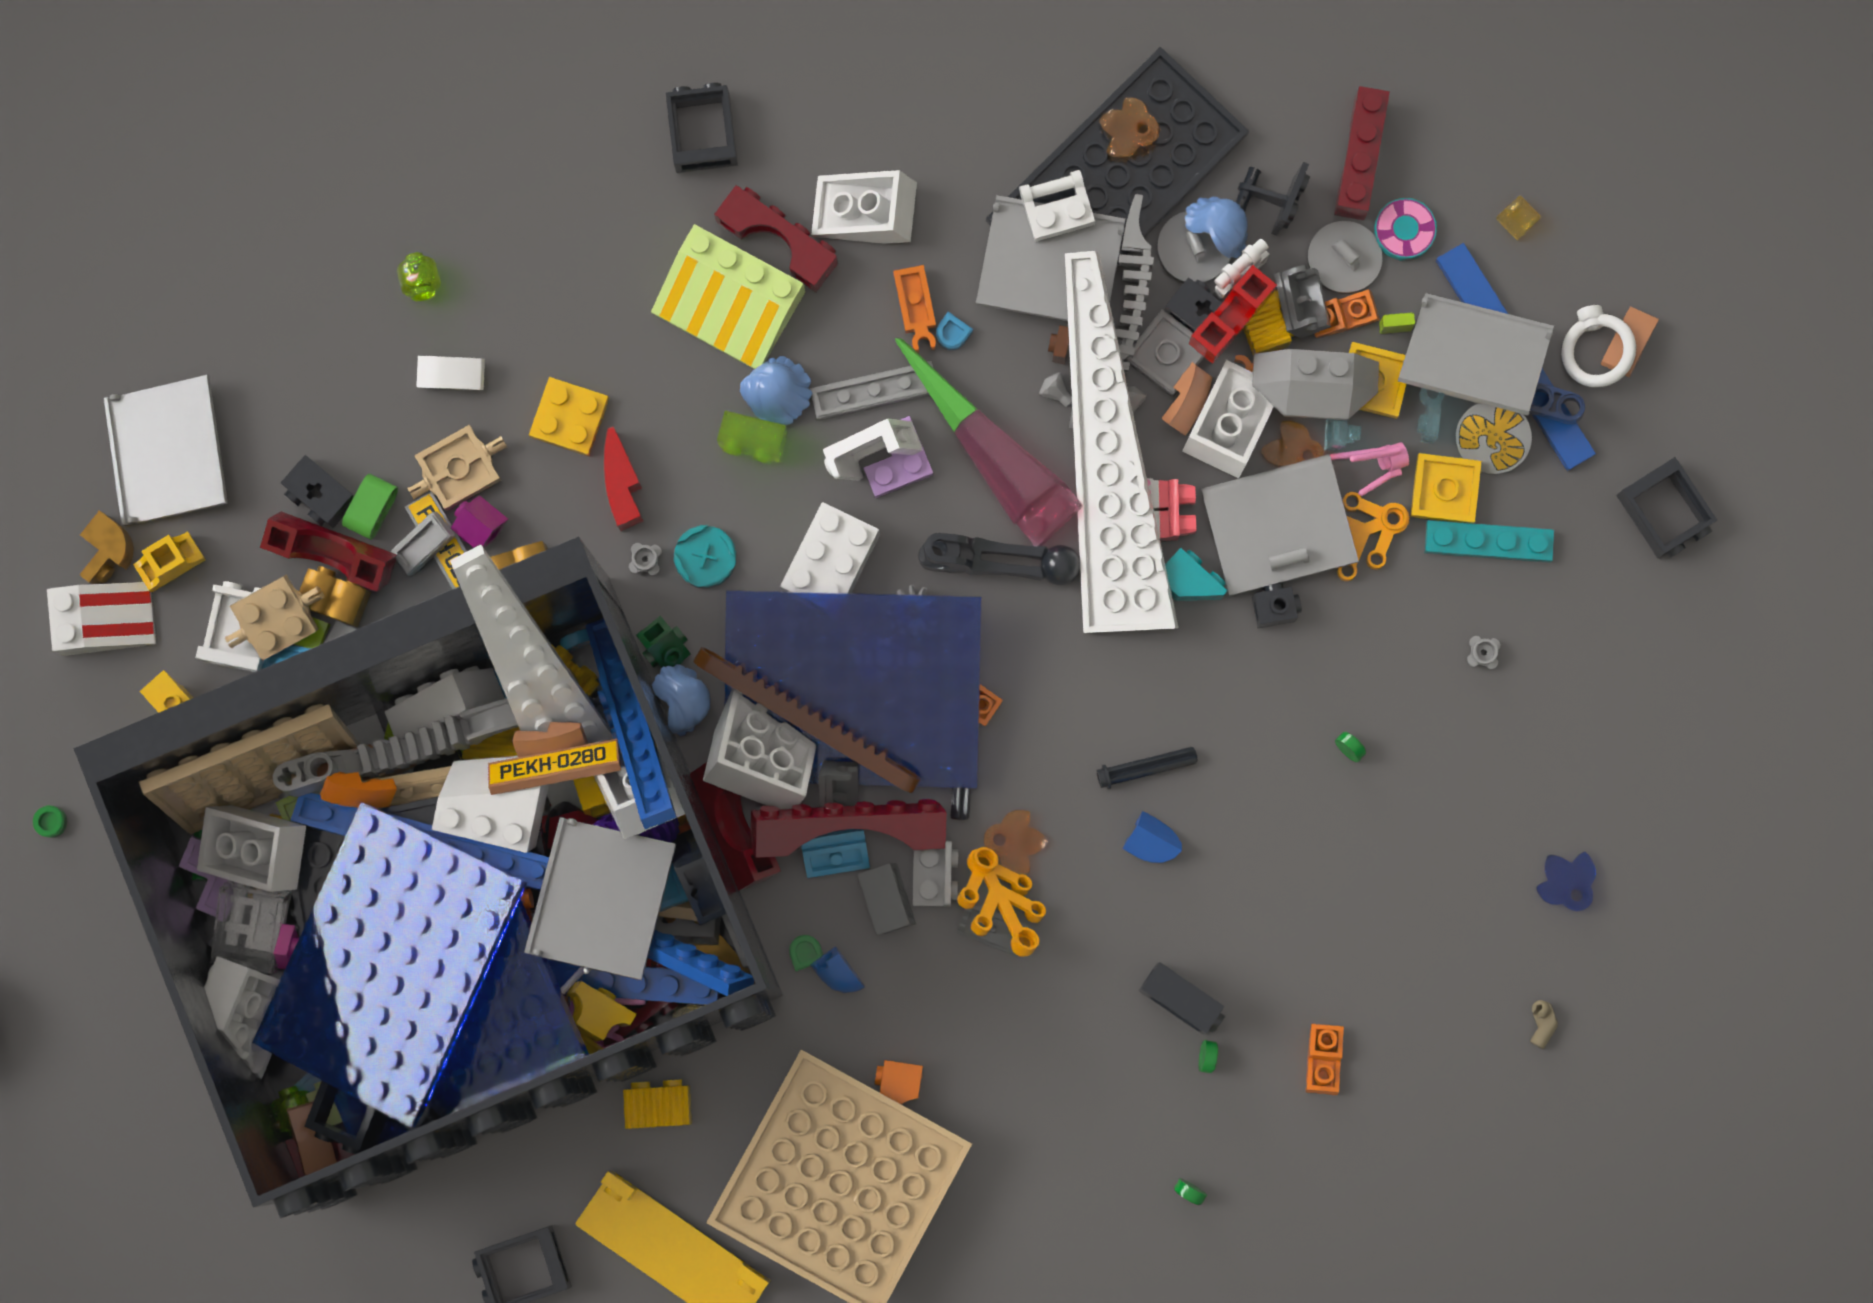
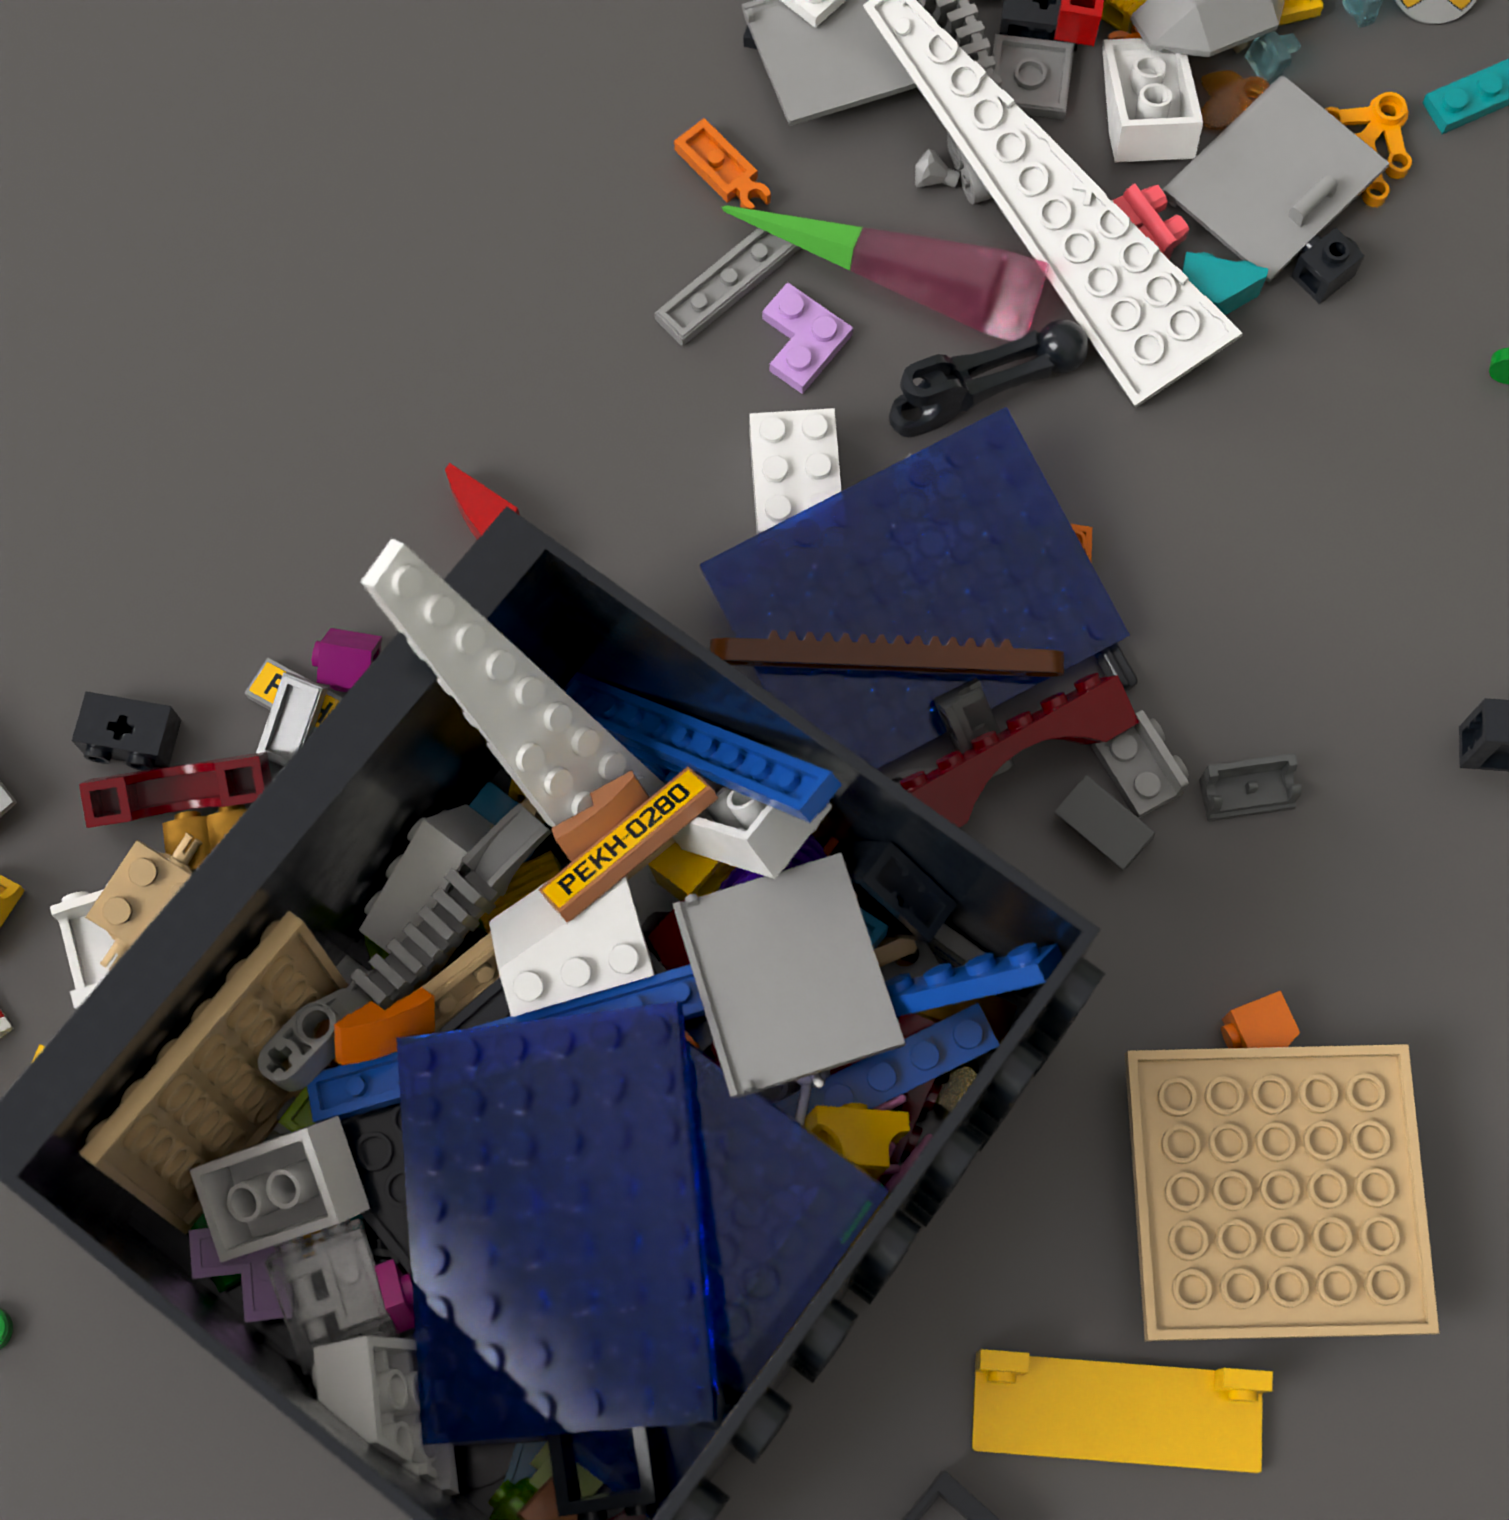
camera: 35 degrees left, 10 degrees down
bright green beam [342,473,398,540] -> none
clear neon green head [397,252,441,301] -> none
tan plate [408,425,507,511] -> none
white slope [417,356,485,390] -> none
yellow plate [529,377,610,456] -> none
yellow brick [623,1079,692,1129] -> none
yellowish green slope [651,224,805,369] -> none
black window [666,83,738,173] -> none
teal tile [674,525,737,588] -> none
white wedge [703,688,816,809] -> none
dark red arch [714,185,838,293] -> none
clear neon green brick [717,410,788,463] -> none
medium blue hair [740,356,812,428] -> none
dark azure plate [801,829,870,878] -> none
blue brick [810,946,865,993] -> none
white slope [811,170,917,244] -> none
white panel [823,418,923,481] -> none
dark azure tile [936,311,973,350] -> none
light orange plant [957,847,1046,957] -> none
clear orange plate [984,810,1048,874] -> none
reddish brown plate [1048,325,1069,364] -> none
black axle [1096,747,1198,790] -> none
blue brick [1122,811,1182,863] -> none
nougat slope [1162,362,1213,436] -> none
bright pink plant [1330,442,1409,496] -> none
yellow plate [1410,453,1482,524] -> none

